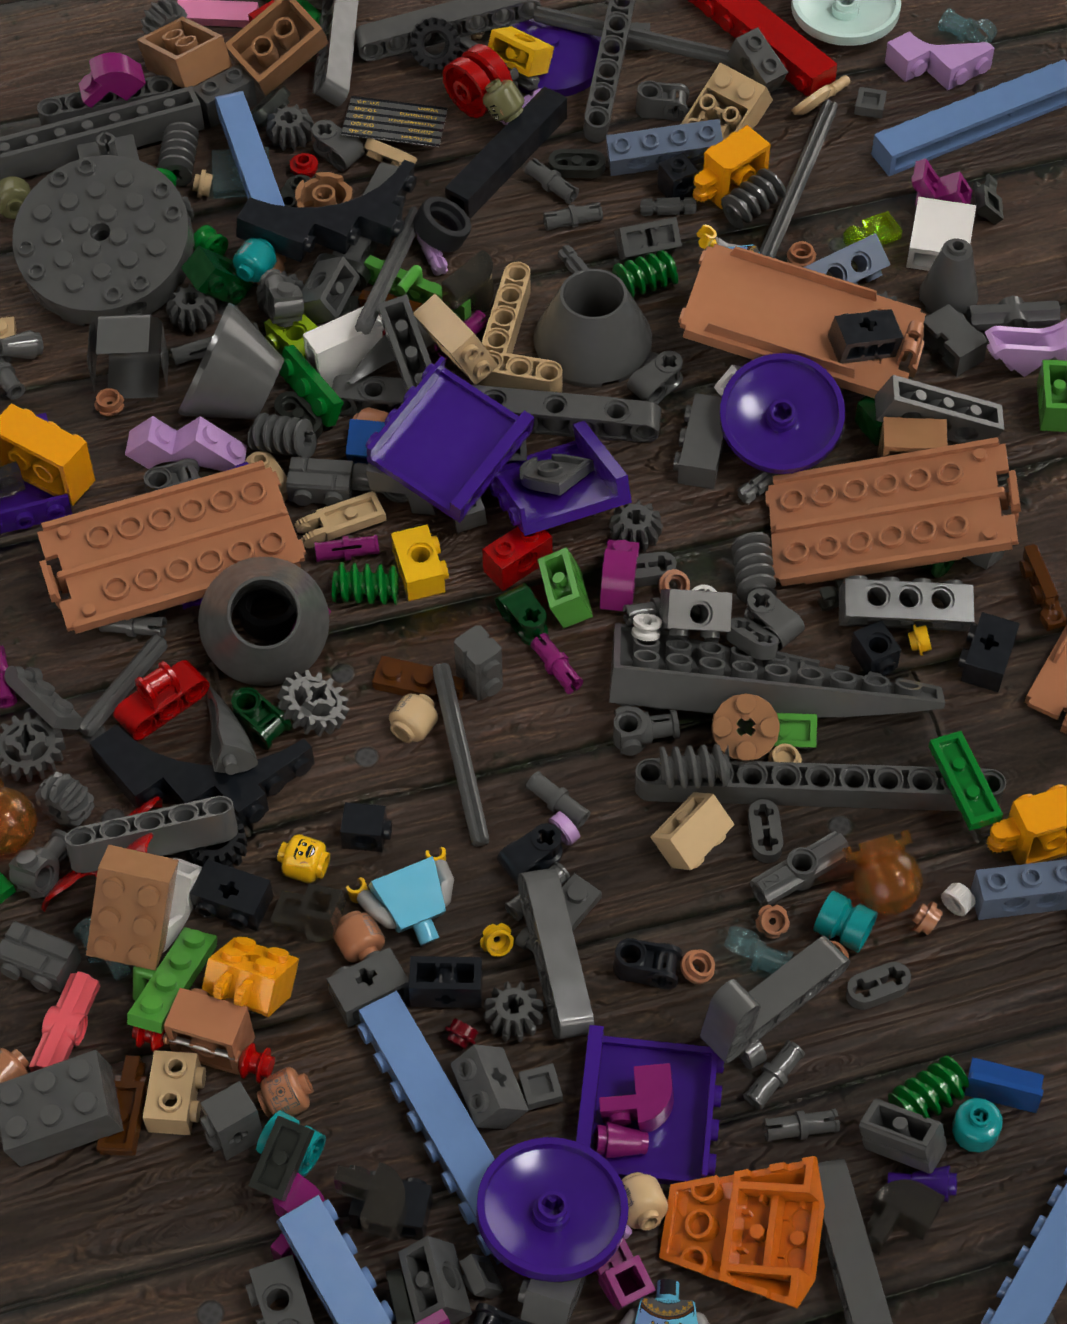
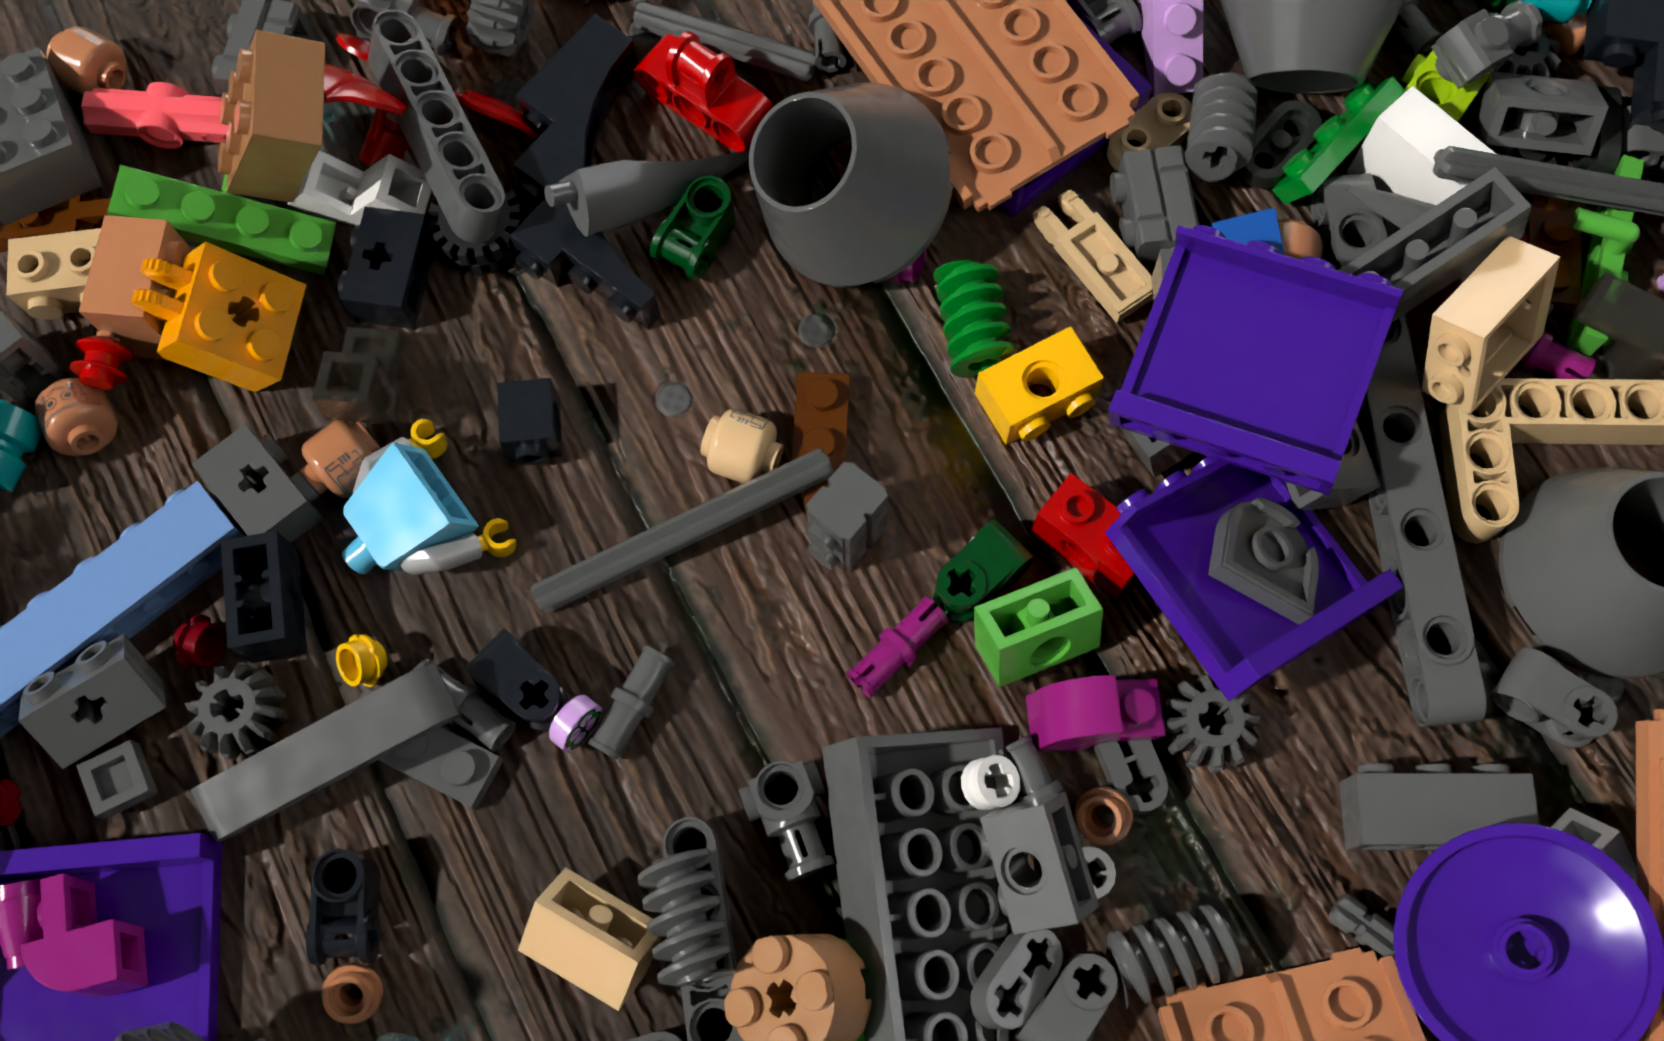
camera: 80 degrees right, 15 degrees up
dark grey gear [277,670,349,736] -> none
yellow head [277,834,331,884] -> none
magenta pin [314,534,380,562] -> none

